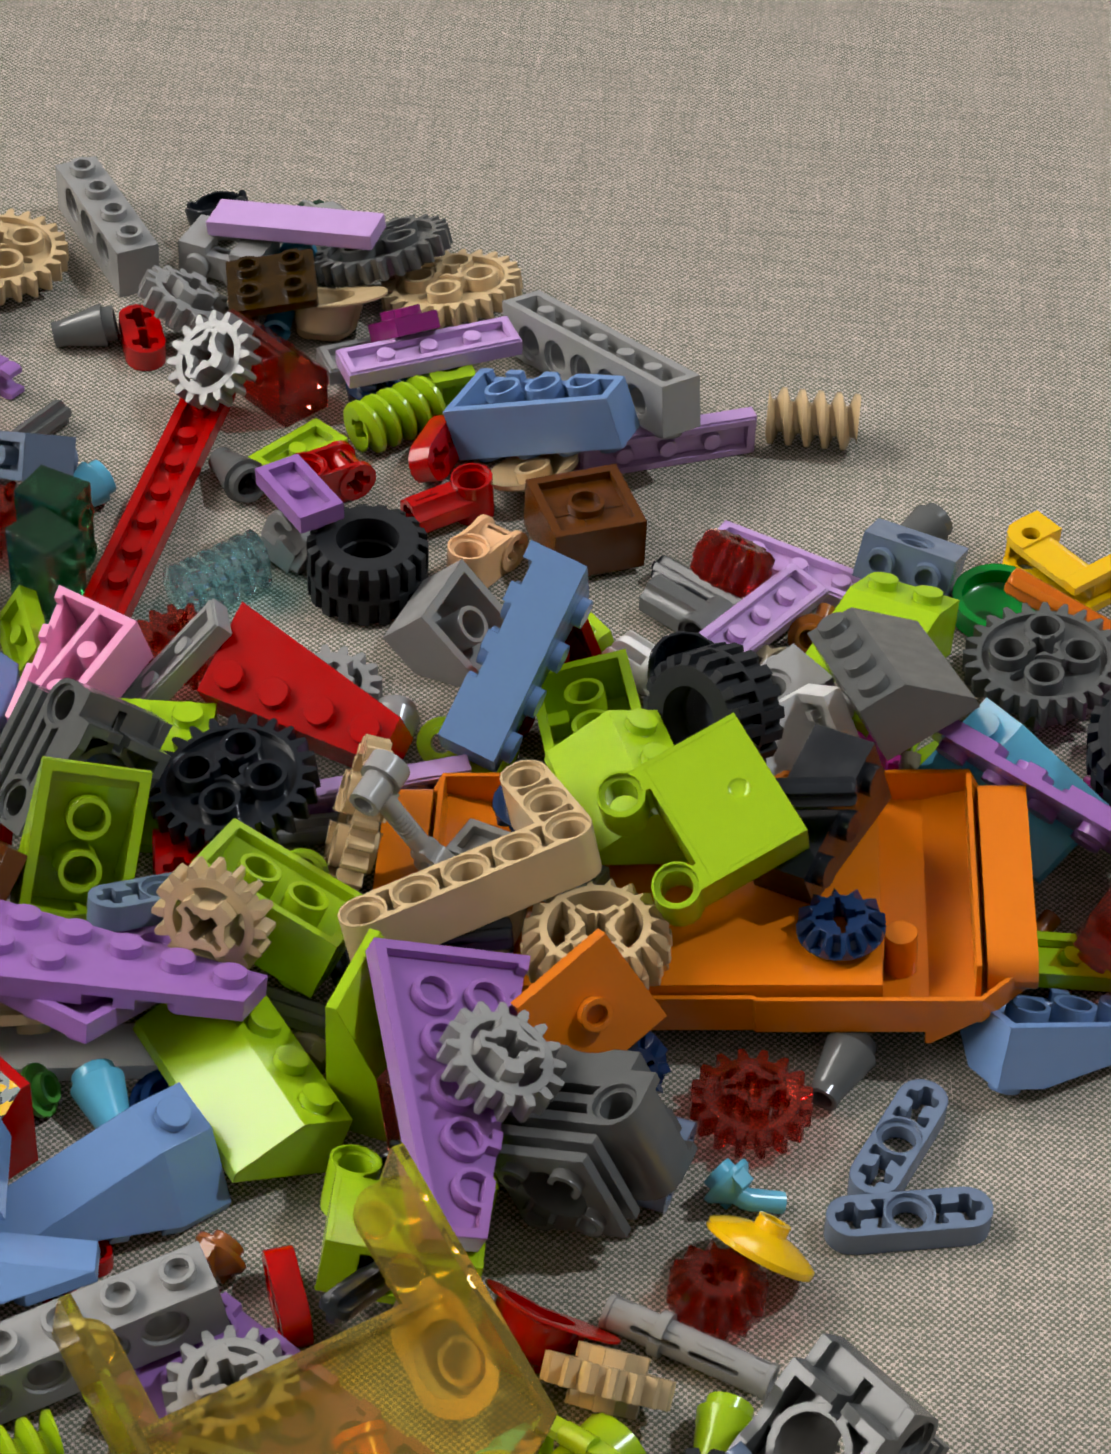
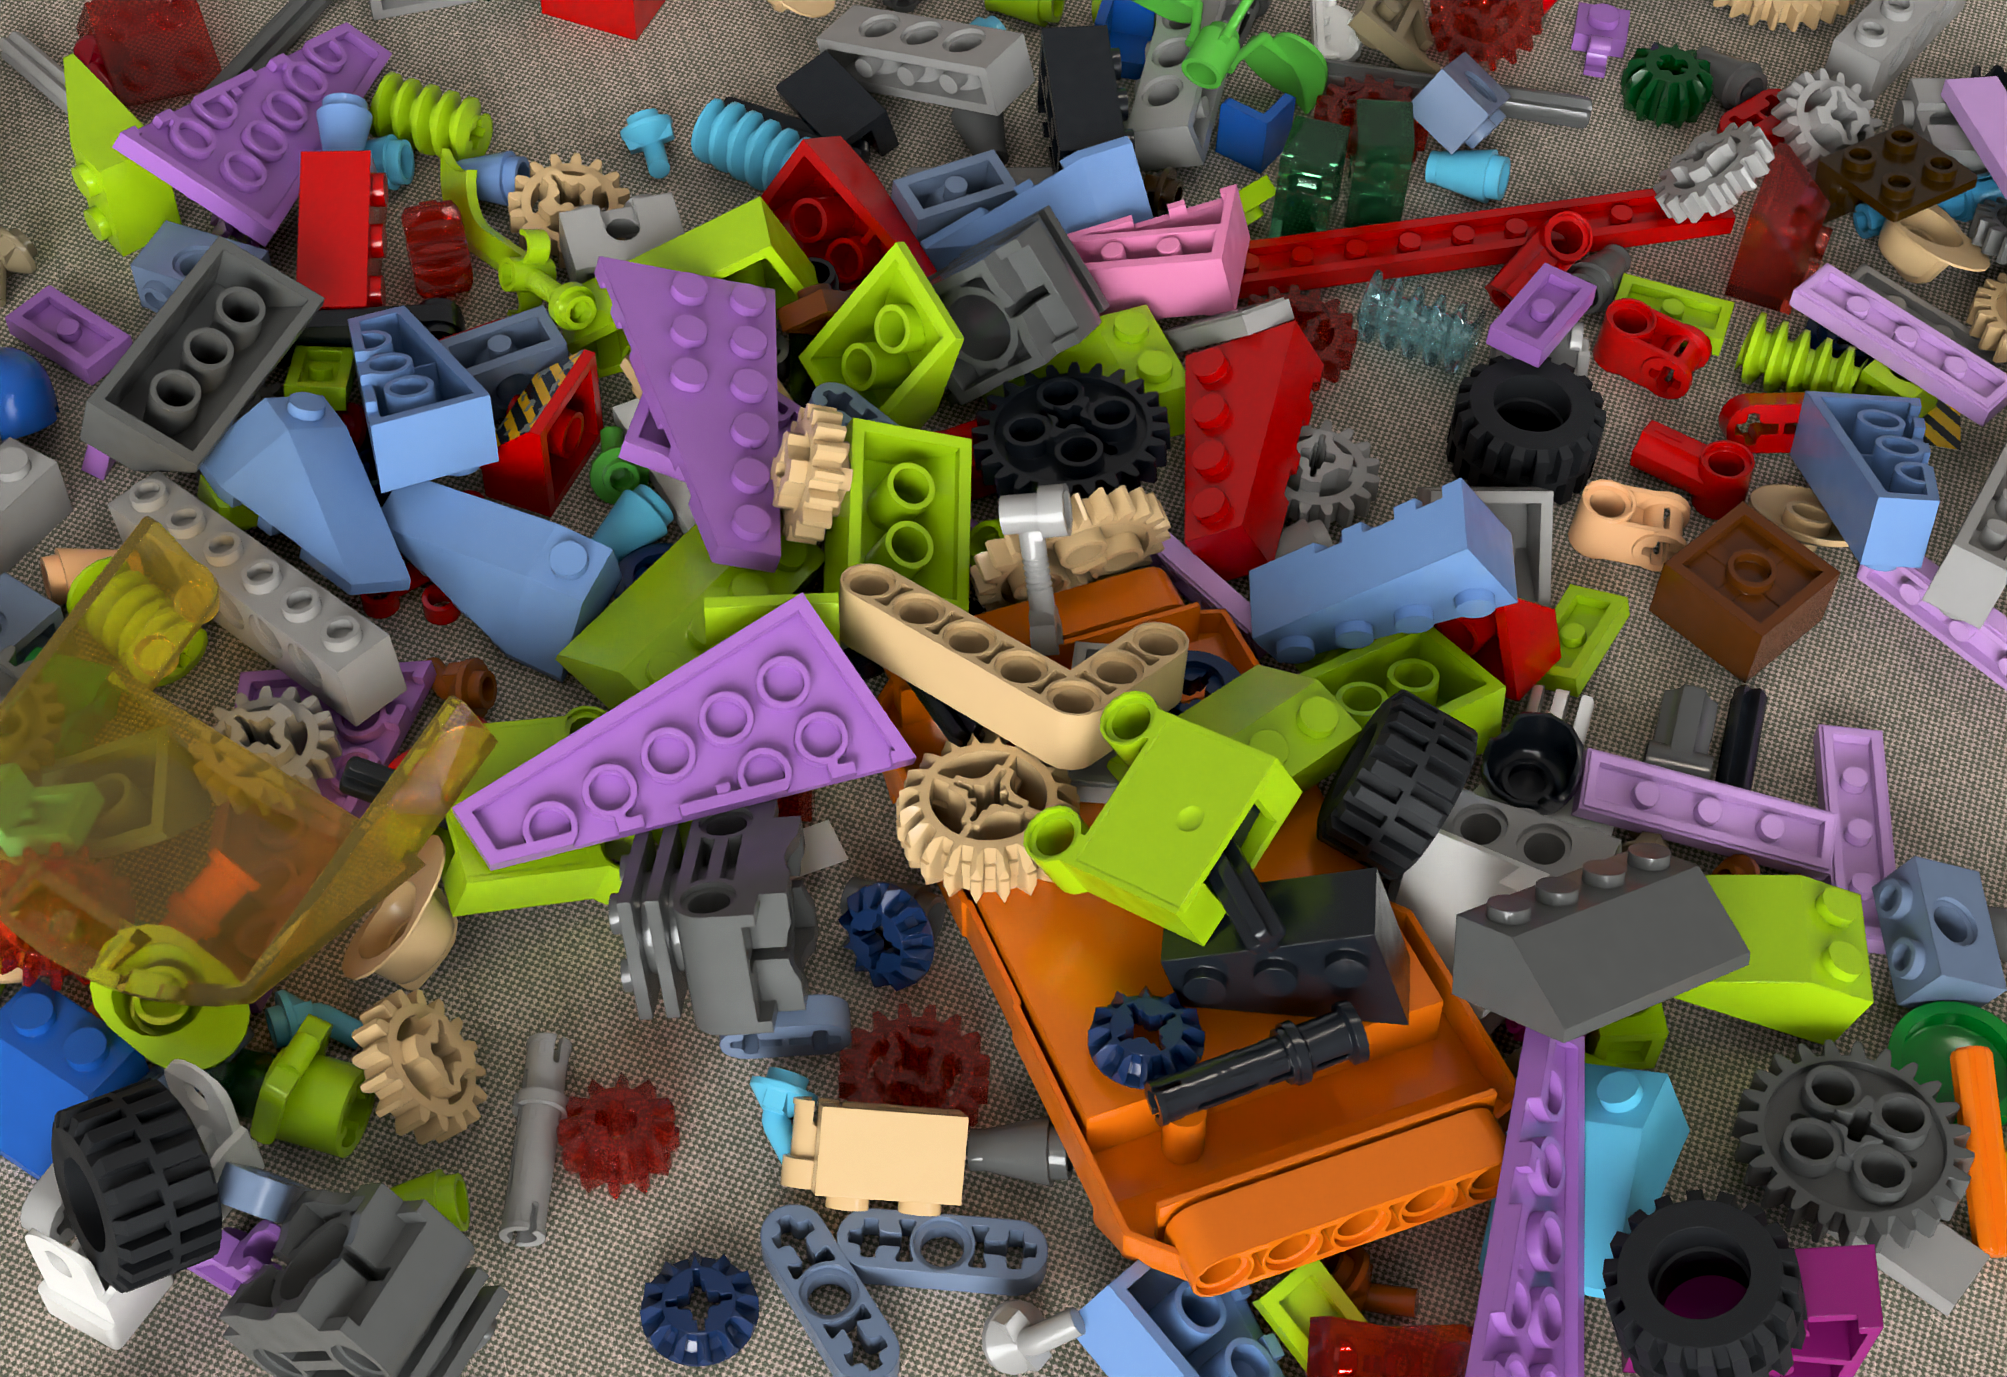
camera: 65 degrees right, 10 degrees up
magenta plate [367,304,440,342] -> none
light grey gear [436,1001,567,1123] -> none
red piece [485,1279,621,1374] -> none
orange plate [511,928,667,1053] -> none
clear red gear [689,528,775,598] -> none
yellow dish [706,1211,815,1282] -> none
none -> dark blue gear [640,1250,759,1367]
none -> hinge [780,1096,969,1216]
none -> light grey plate [982,1299,1086,1375]
none -> black pin [1144,999,1370,1127]
none -> red piece [1484,211,1593,311]
none -> dark green gear [1620,42,1714,129]

